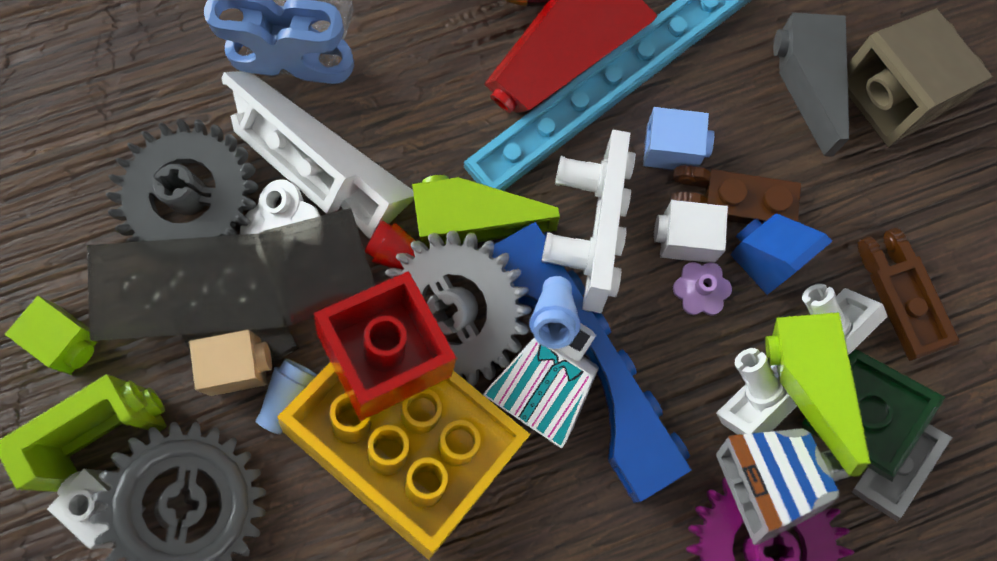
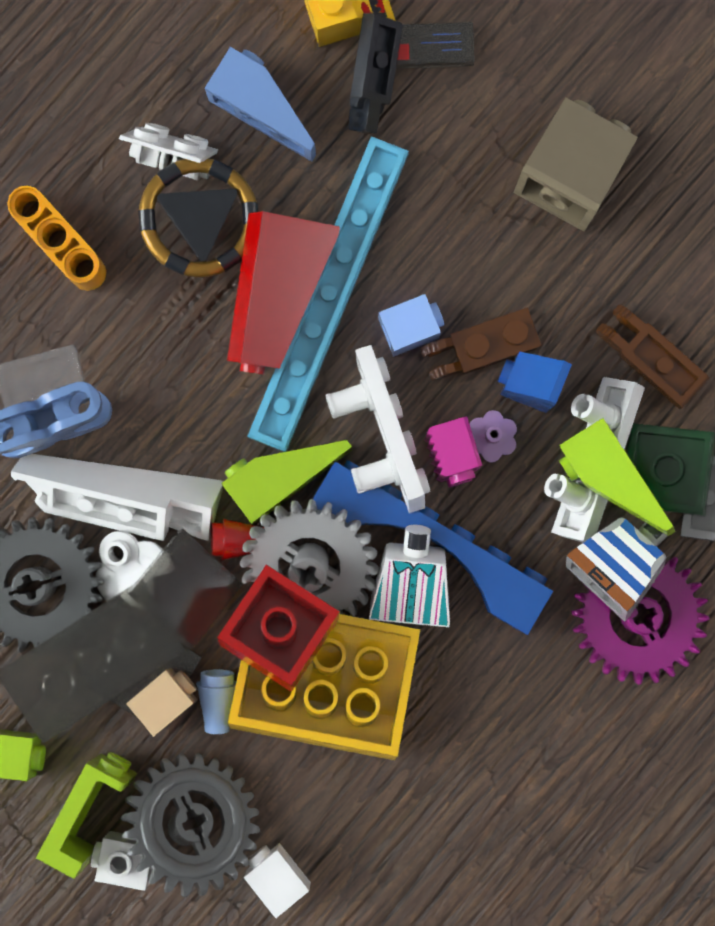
camera: 25 degrees left, 10 degrees up
light blue cone [529,276,580,349] -> none
white brick [654,200,728,263] -> none
dark grey slope [773,12,849,157] -> none
none -> dark pink brick [424,416,482,488]

